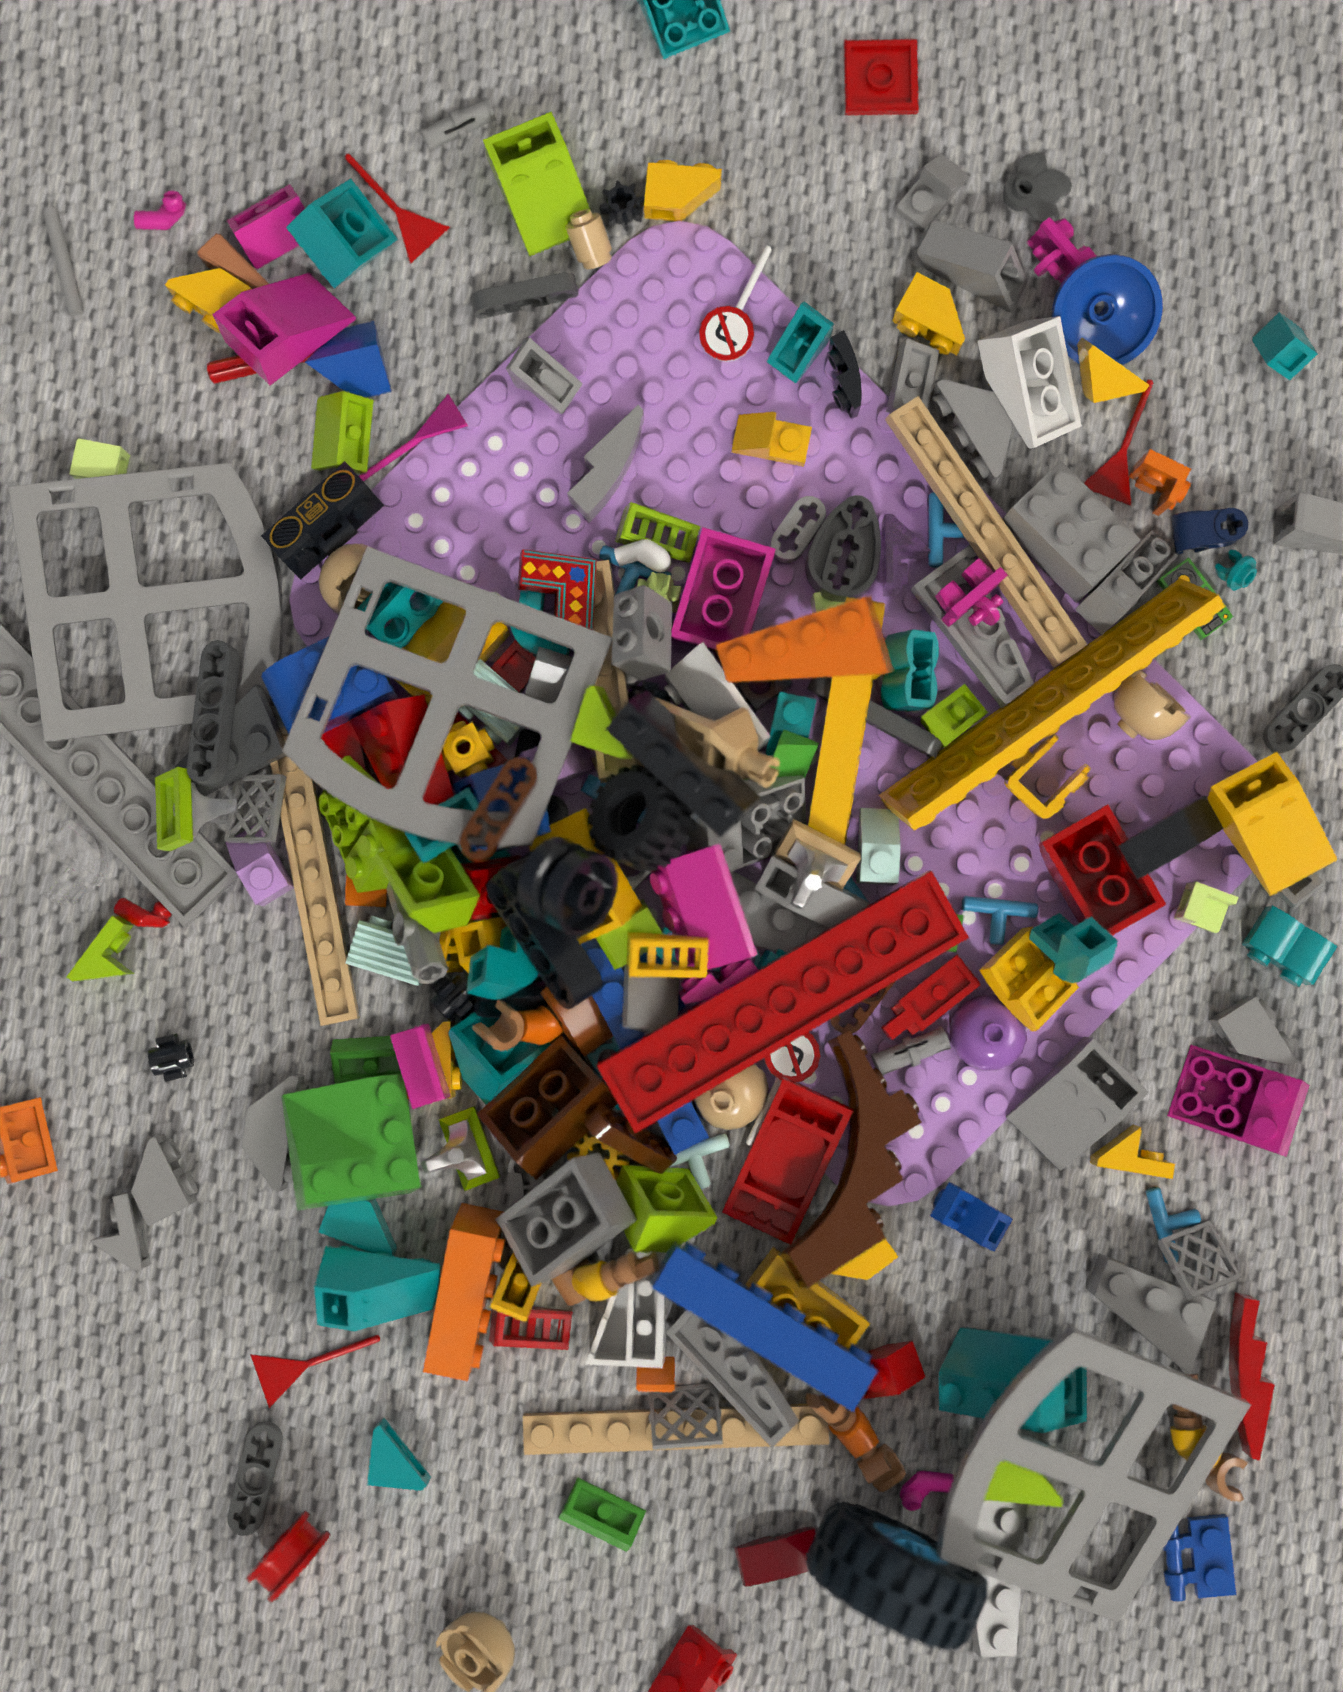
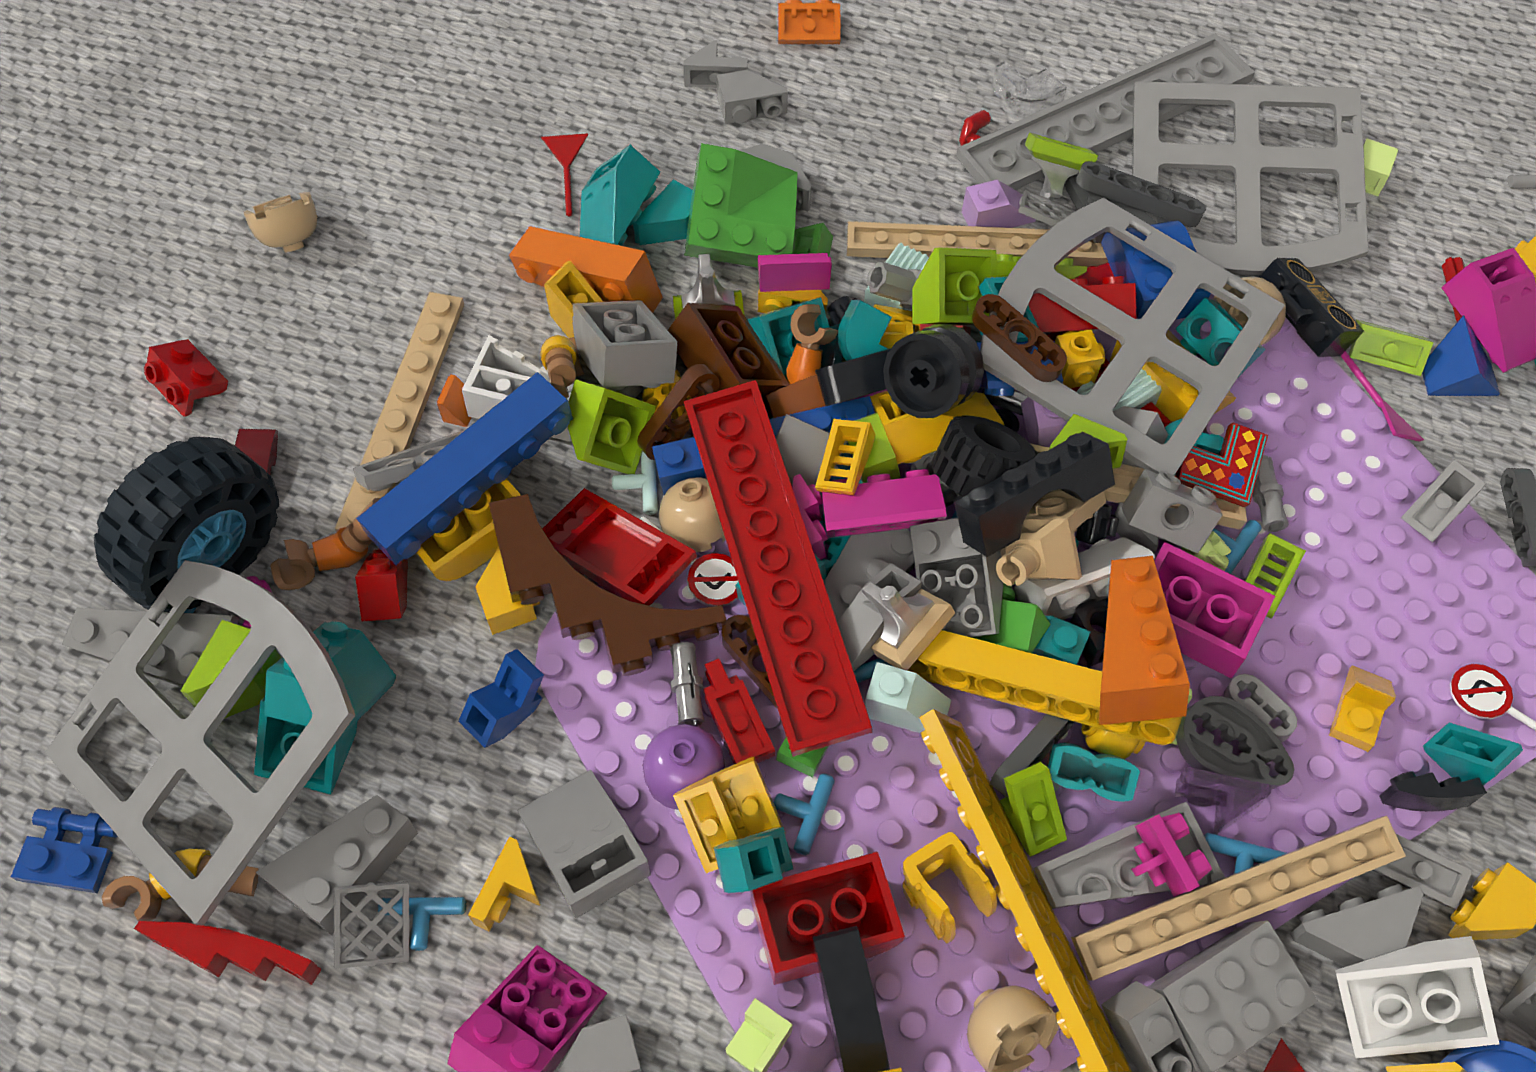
camera: 100 degrees right, 25 degrees down
lime slope [66,916,134,982] -> none
black gear [148,1034,194,1082] -> none
dark grey beam [227,1421,283,1536] -> none
red wheel [245,1510,331,1603] -> none
teal slope [367,1417,431,1491] -> none
red slope [489,1306,572,1350] -> none
bright green slope [558,1477,646,1552] -> none
light grey slope [567,405,644,523] -> none
white arm [614,539,671,573] -> none
light grey window [649,1383,723,1450] -> none
none -> light grey pin [1252,455,1289,532]

